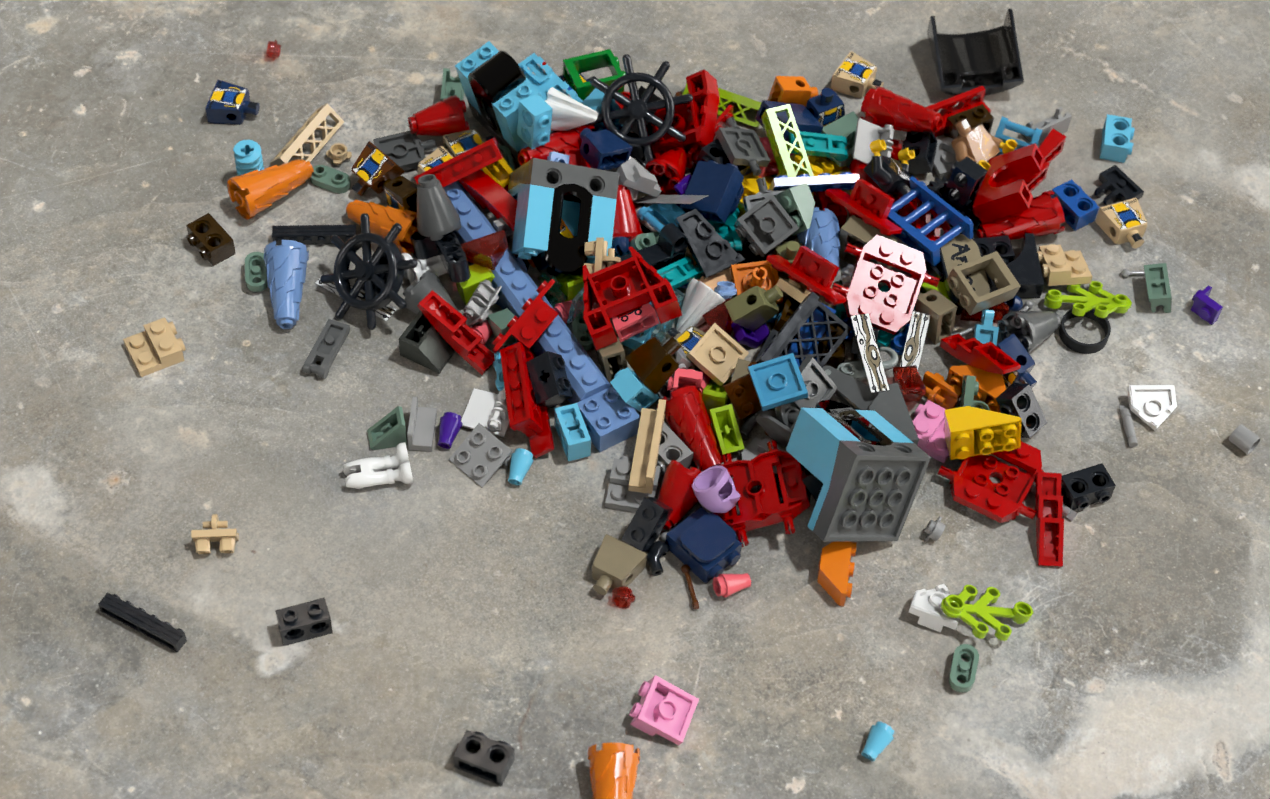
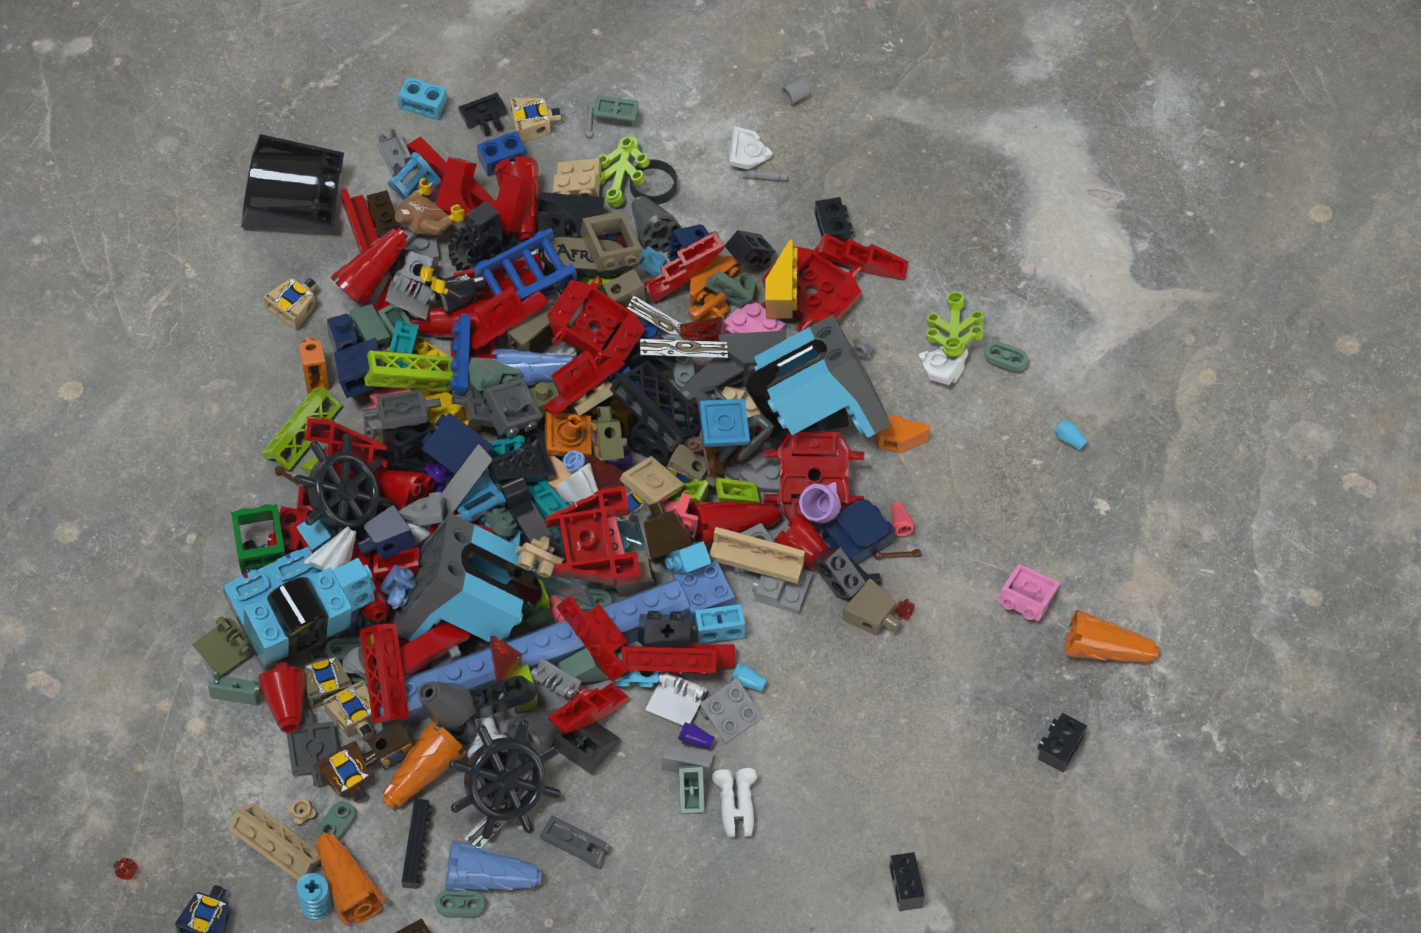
camera: 80 degrees left, 5 degrees up
dark purple bracket [1191,285,1223,325] -> none

